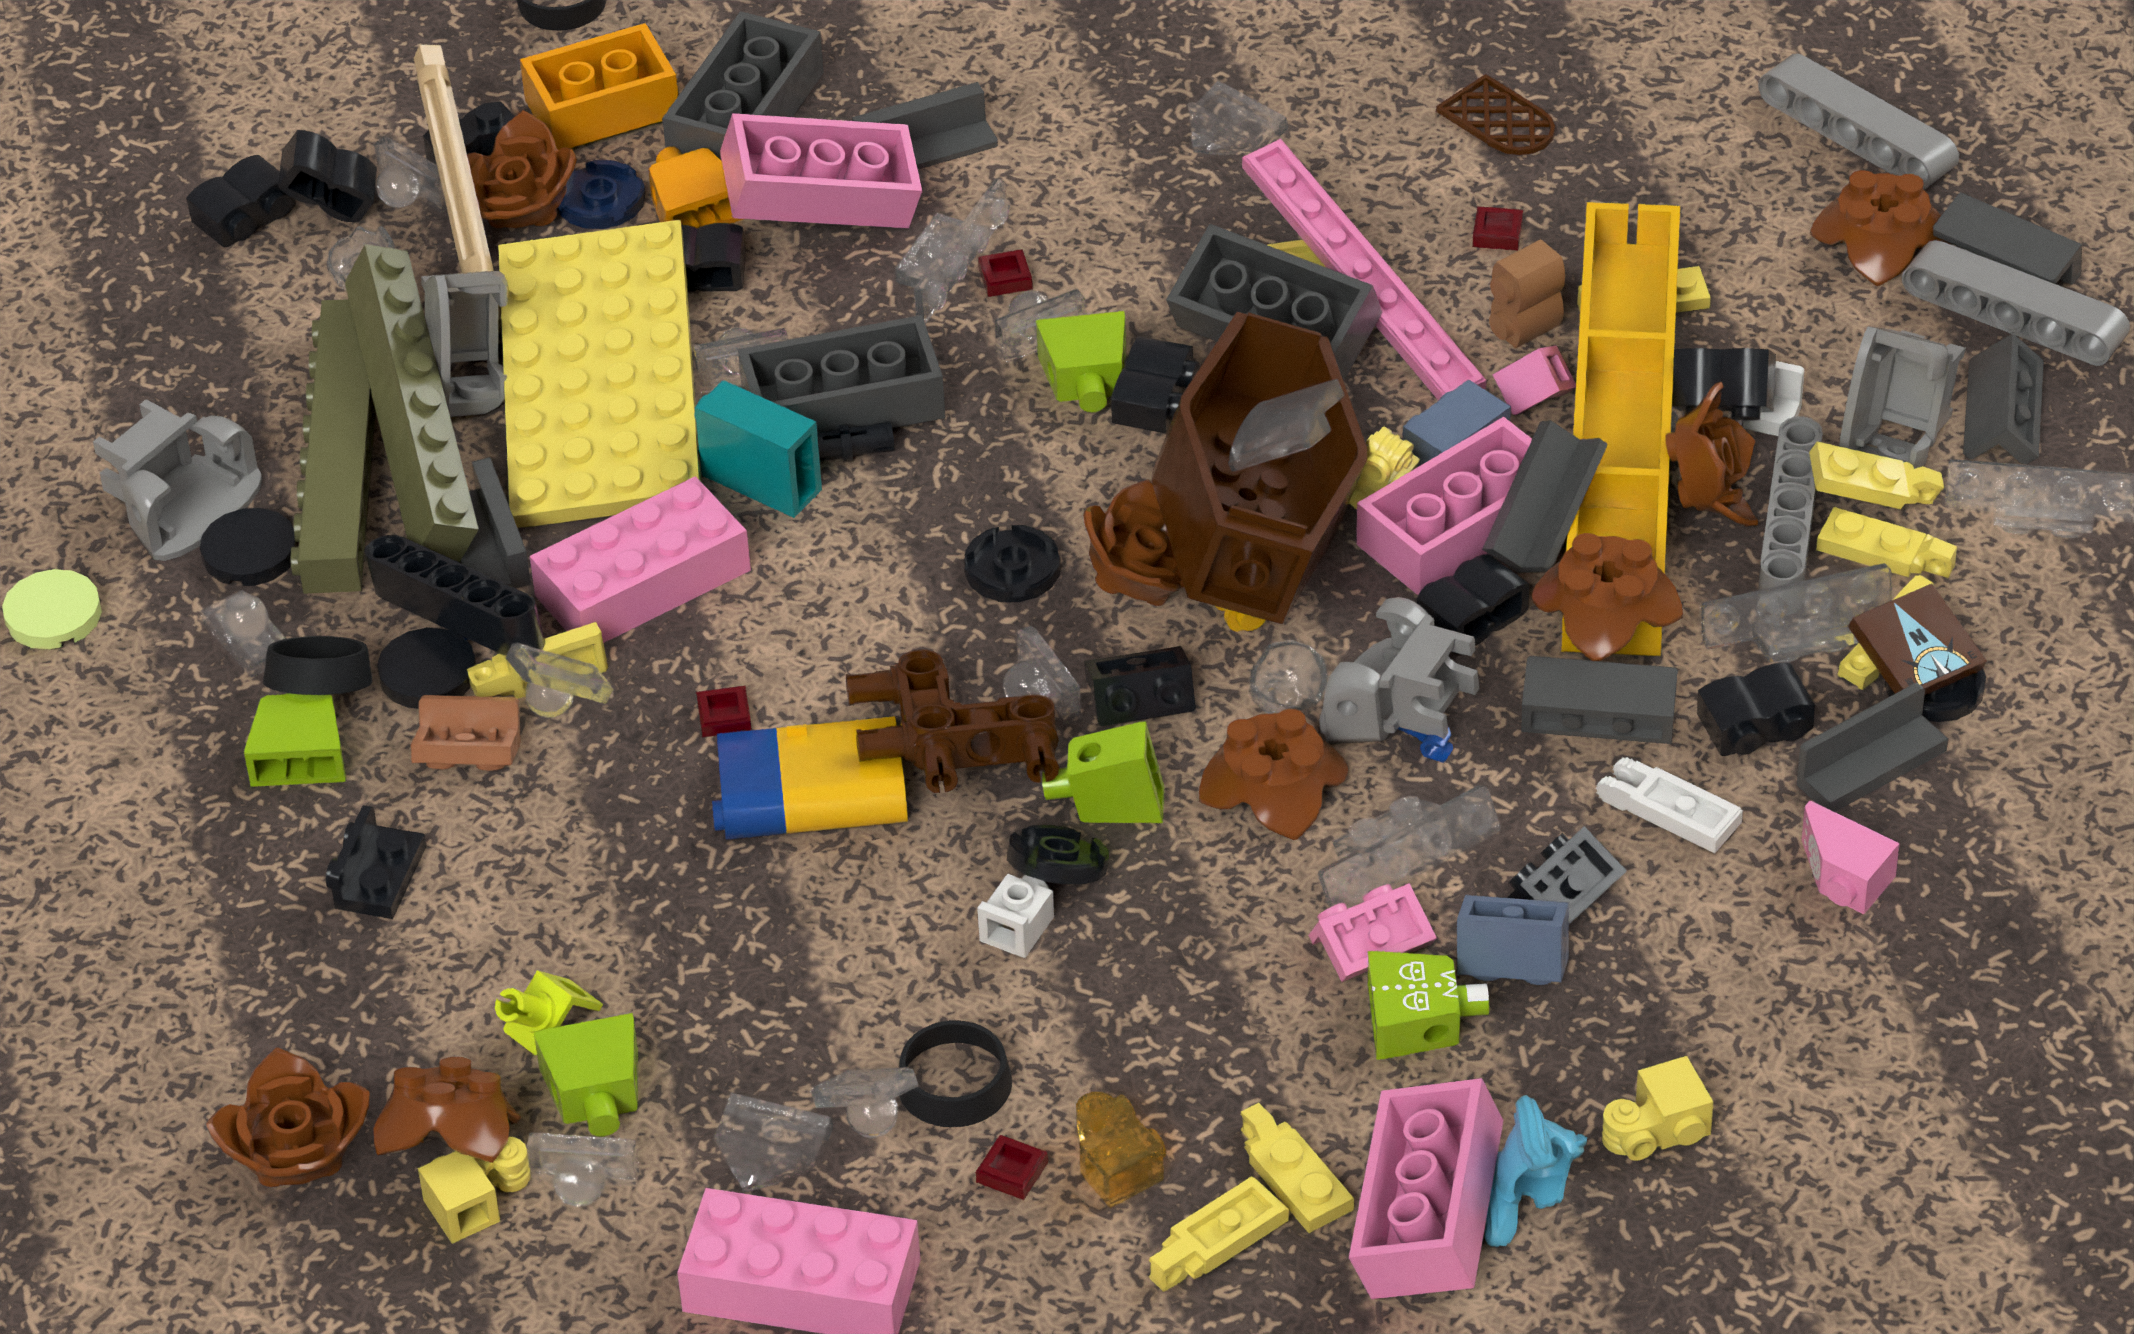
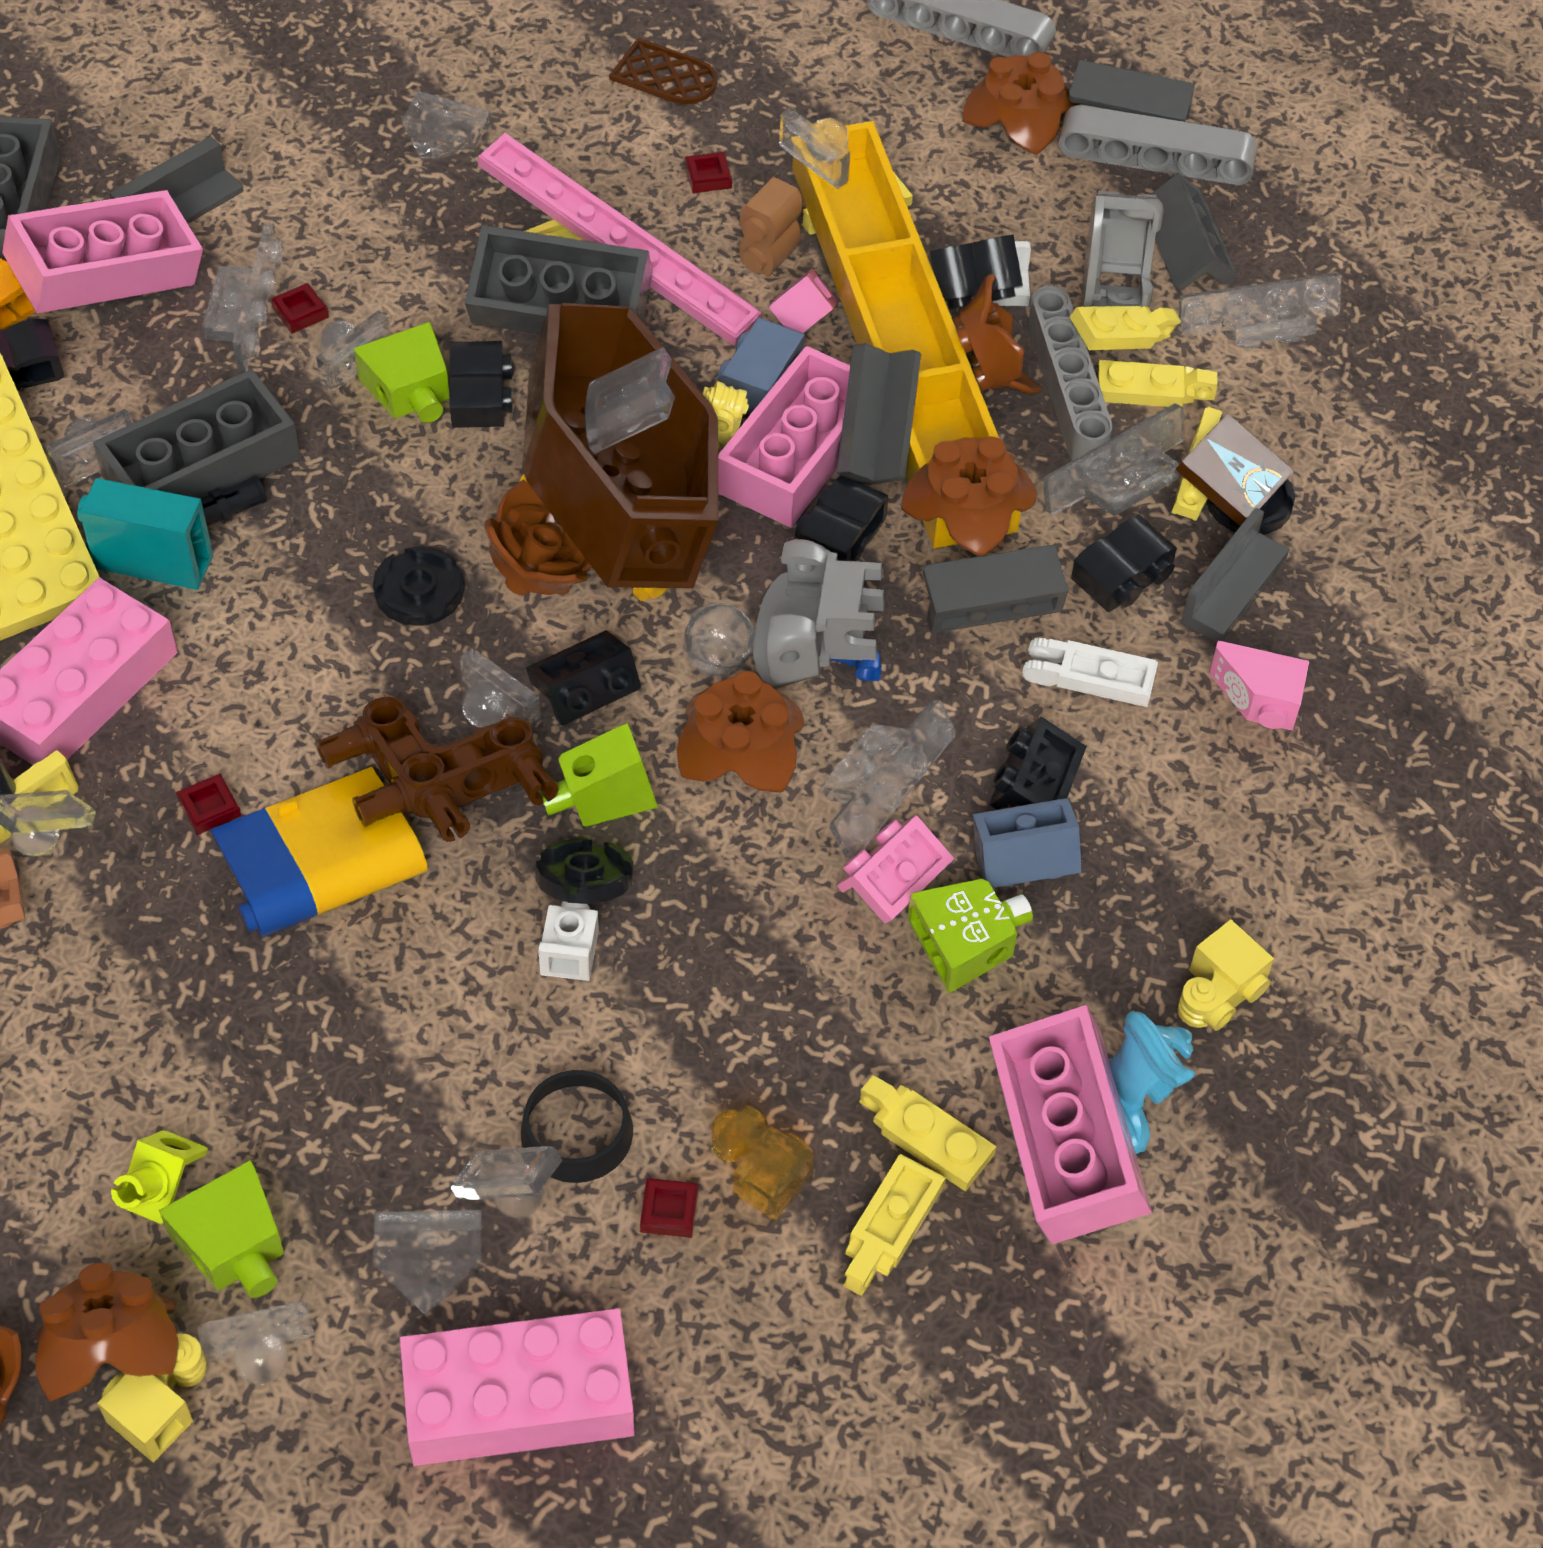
camera: 25 degrees left, 10 degrees up
none -> clear tile [779,108,850,189]

